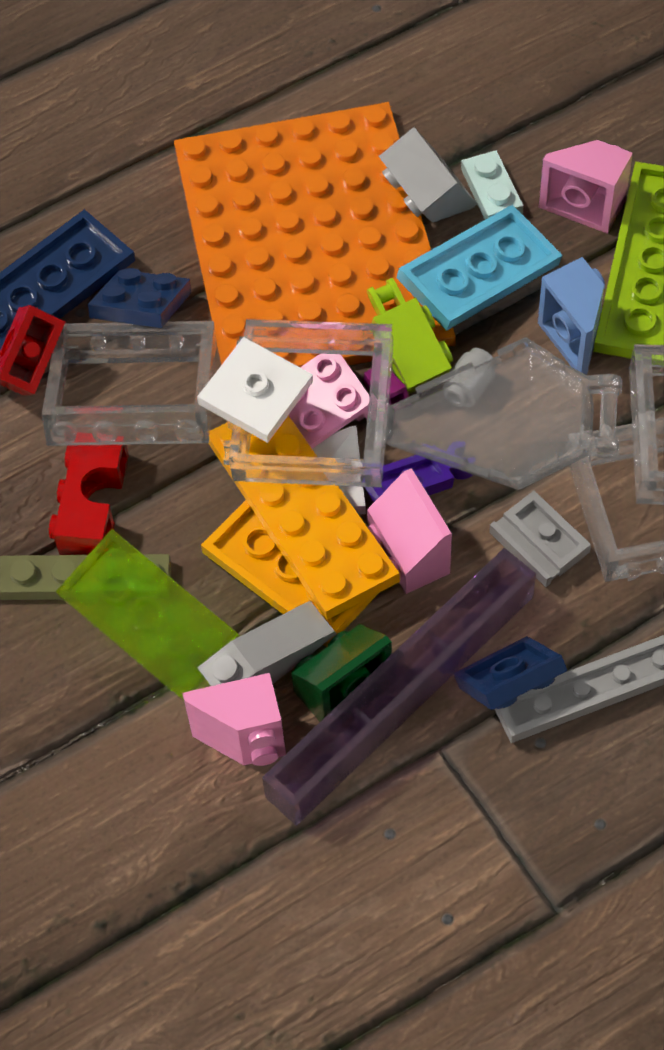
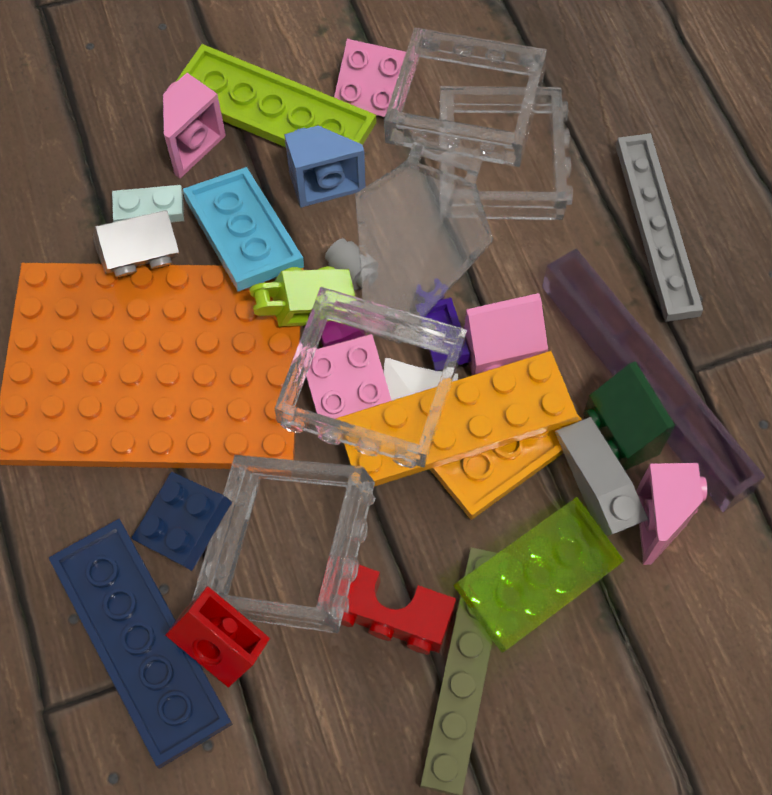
camera: 80 degrees left, 5 degrees up
white plate [197,337,313,443] -> none
dark blue plate [453,636,568,710] -> none
light grey plate [489,490,591,587] -> none

